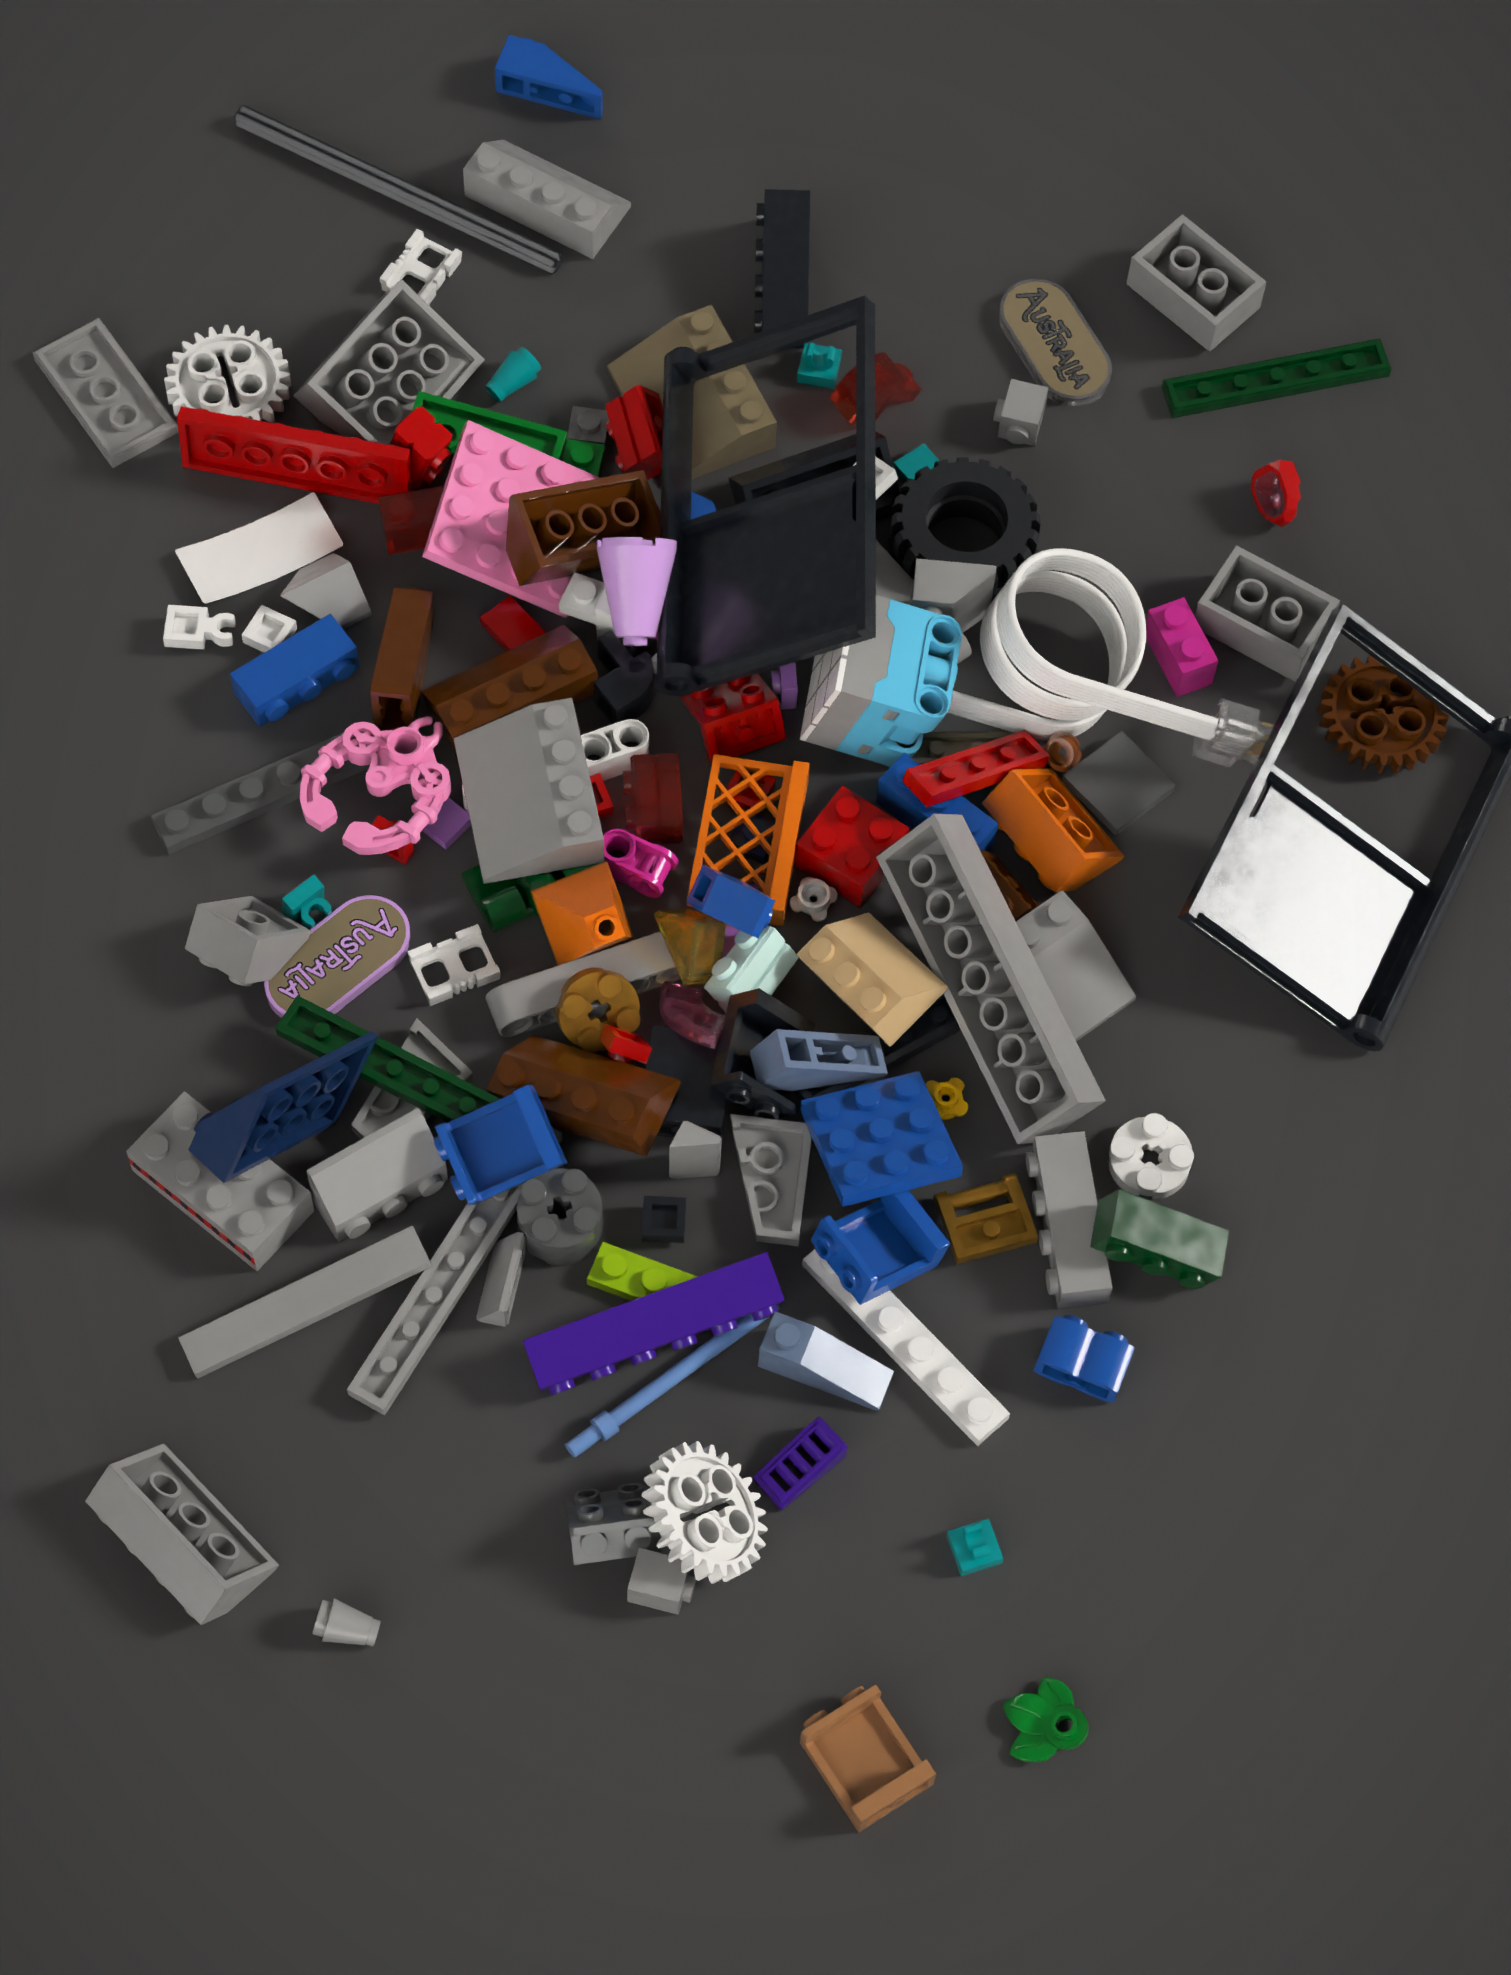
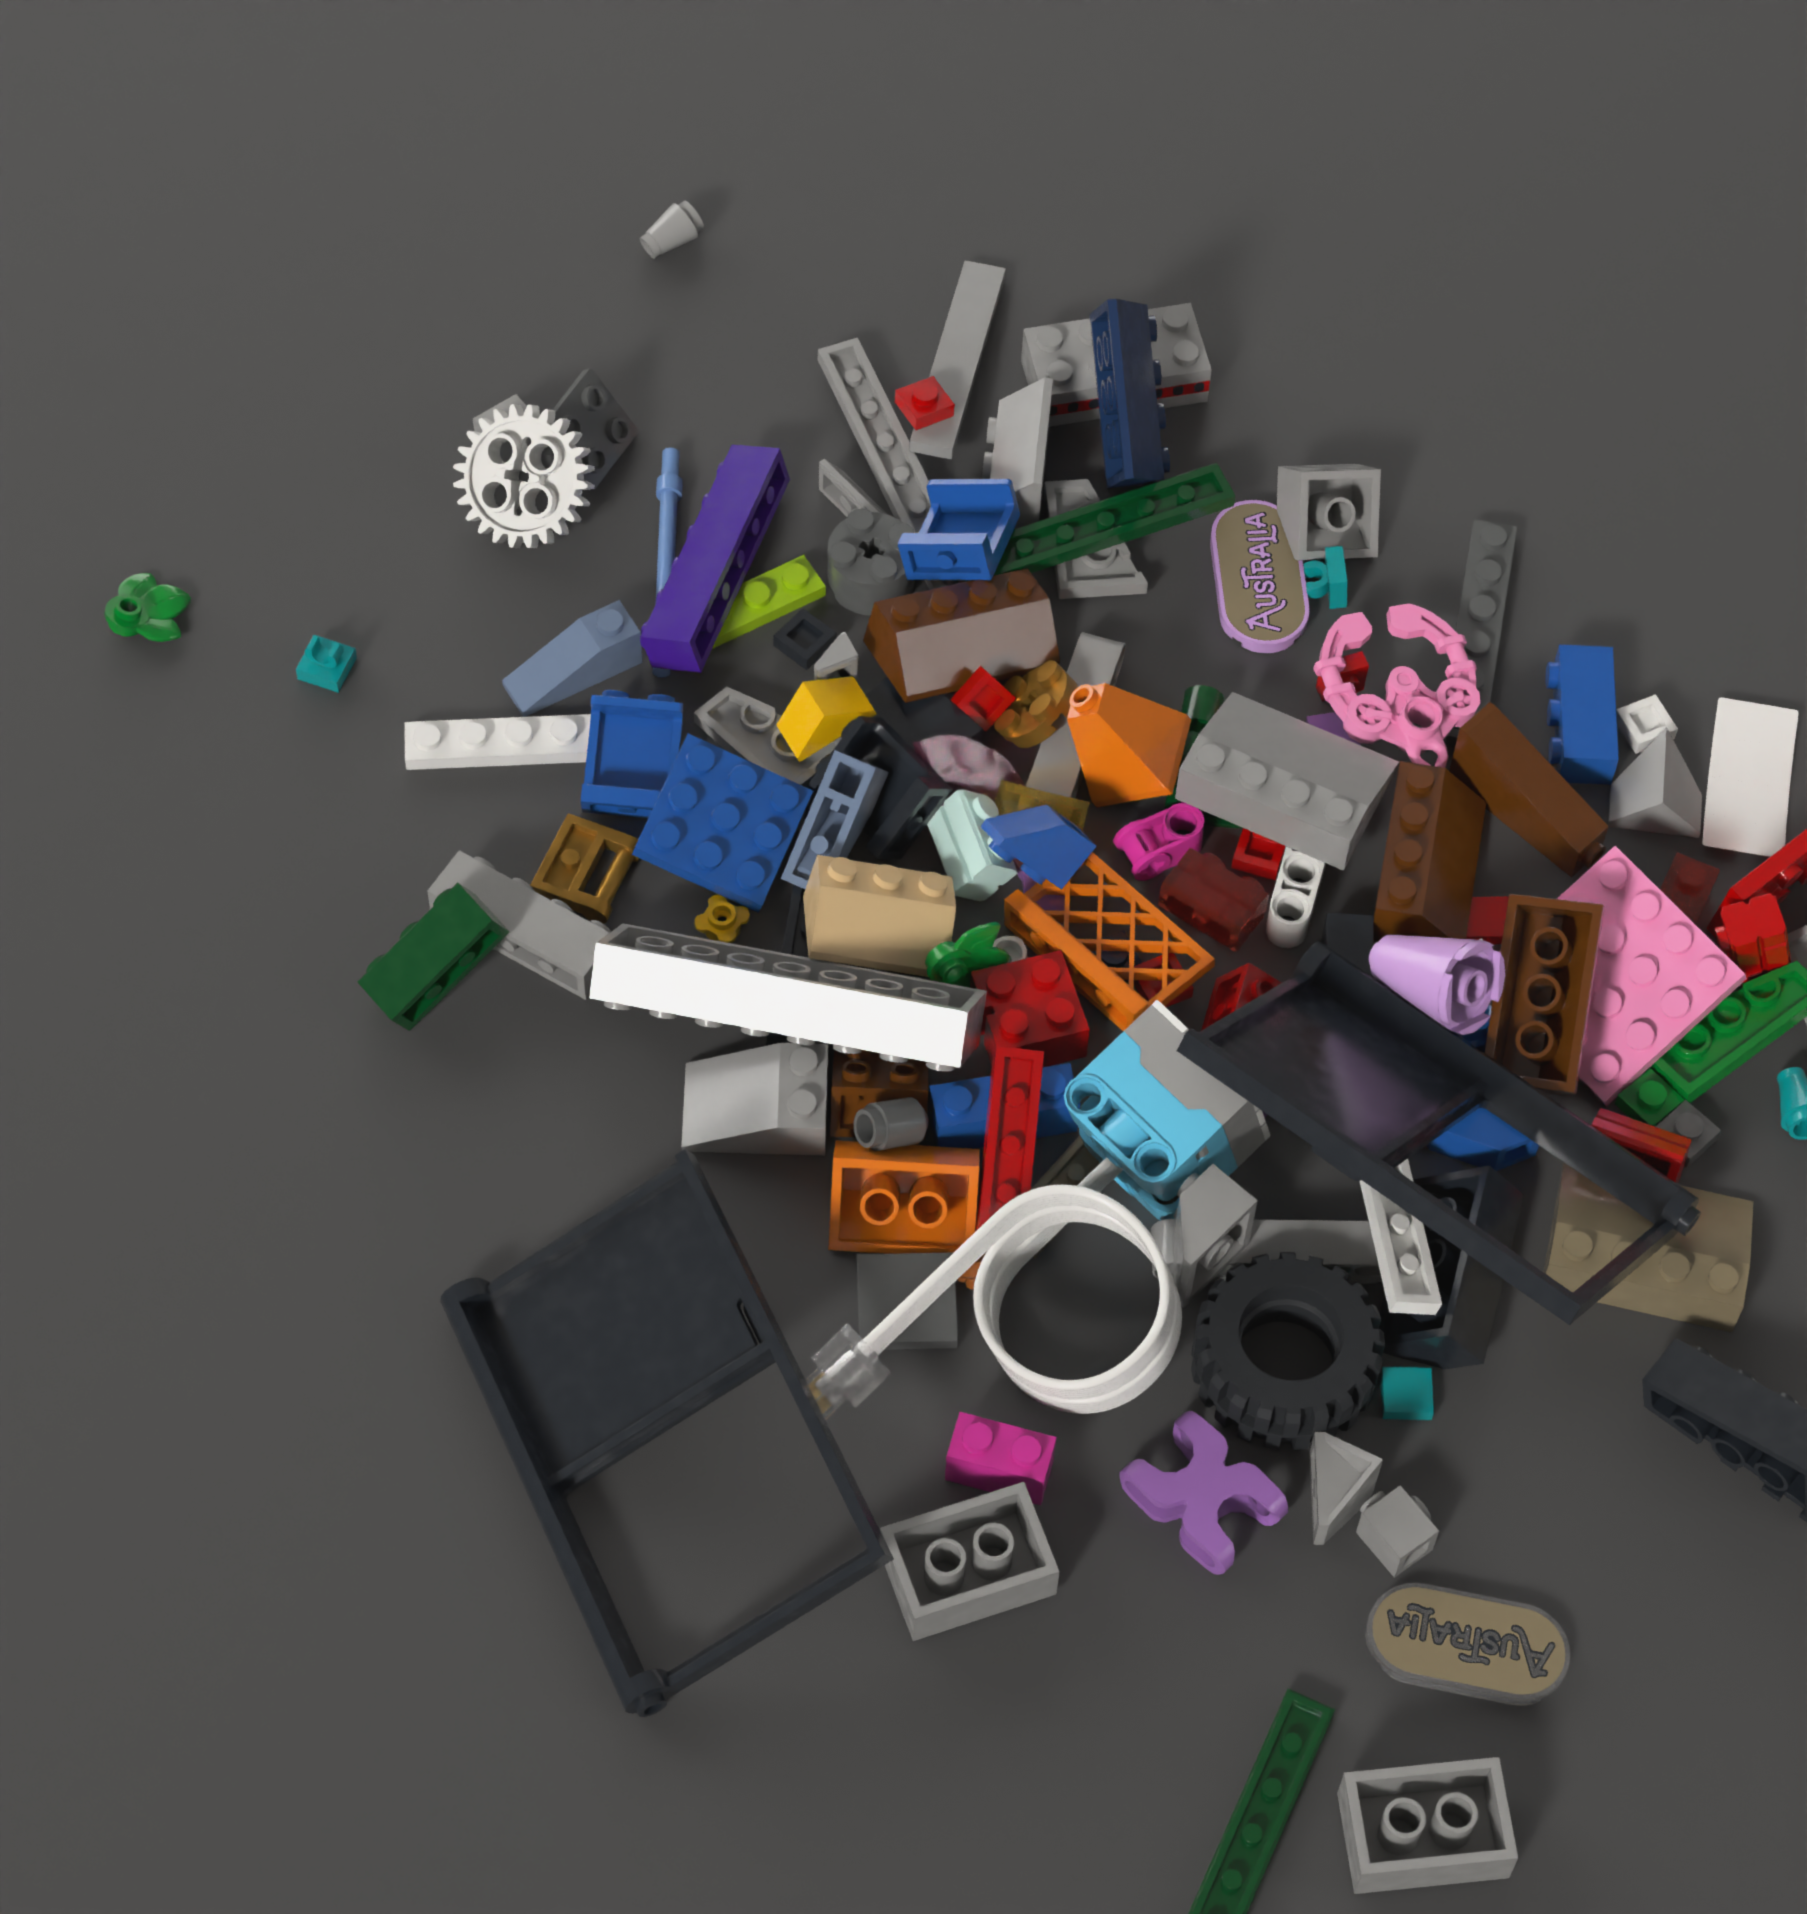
camera: 130 degrees right, 5 degrees down
light grey slope [85,1443,279,1625] -> none
white plate [163,605,236,649] -> none
white piece [408,924,501,1006] -> none
dark purple slope [753,1416,847,1511] -> none
teal tile [797,342,842,389] -> none
medium nougat panel [800,1685,936,1833] -> none
clear red brick [829,352,922,425] -> none
blue brick [1033,1315,1135,1403] -> none
white plate [1109,1113,1194,1199] -> none
red rock [1250,460,1301,527] -> none
reddish brown gear [1318,655,1449,774] -> none
none -> yellow slope [776,676,877,762]
none -> dark grey brick [854,1097,928,1151]
none -> red plate [895,376,955,430]
none -> green plate [925,922,1011,988]
none -> medium lavender piece [1119,1411,1288,1575]
none -> light grey slope [1310,1432,1383,1545]

